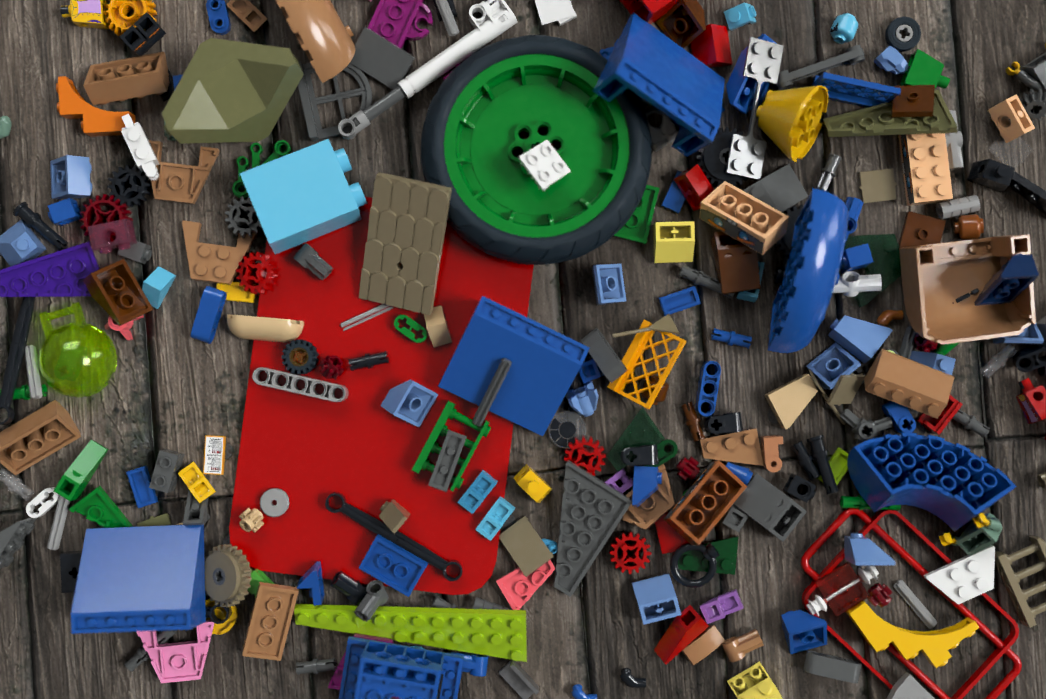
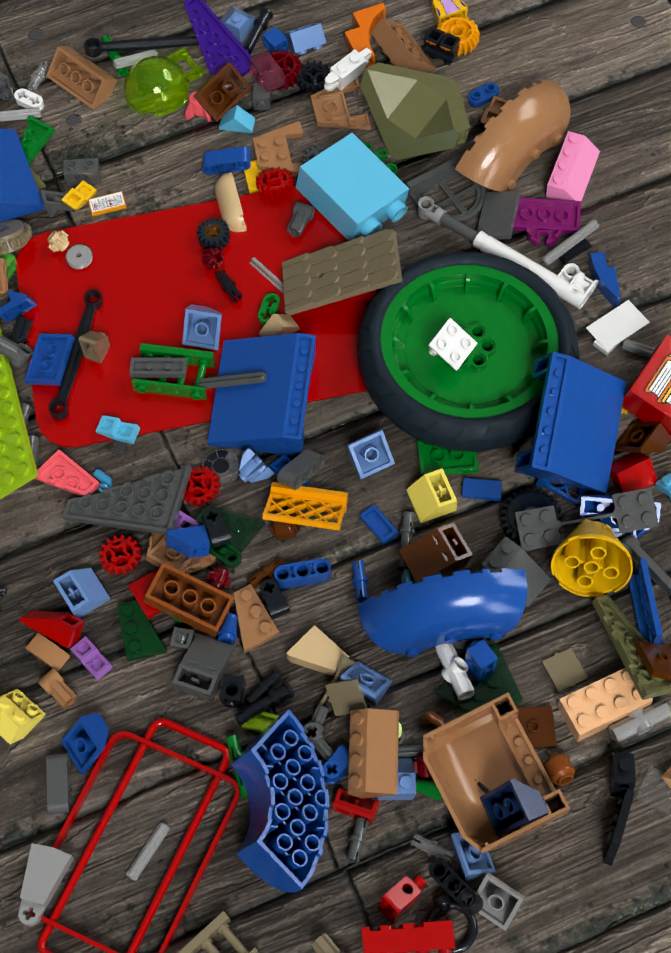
camera: 80 degrees right, 25 degrees down
slope [54,440,109,501] -> none
blue tile [126,465,158,508] -> none
light grey beam [252,367,349,402] -> none
dark azure slope [457,470,498,514] -> none
dark tan piece [499,516,554,577] -> none
yellow torso [514,464,553,503] -> none
dark tan piece [612,314,679,338] -> none
black piece [670,543,720,588] -> none
red hinge [673,164,714,211] -> none
light nougat brick [700,181,789,255] -> none
nougat leg [760,435,783,473] -> none
clear red plate [806,562,879,617] -> none
dark grey axle [816,154,842,191] -> none
medium blue slope [828,315,893,364] -> none
medium blue slope [844,533,895,565] -> none
blue piece [845,197,864,235] -> none
yellow arch [845,599,980,668] -> none
dark red gear [867,583,893,607] -> none
white wing [923,545,995,605] -> none
light grey axle [936,195,980,219] -> none
sand green torso [939,513,1003,556] -> none

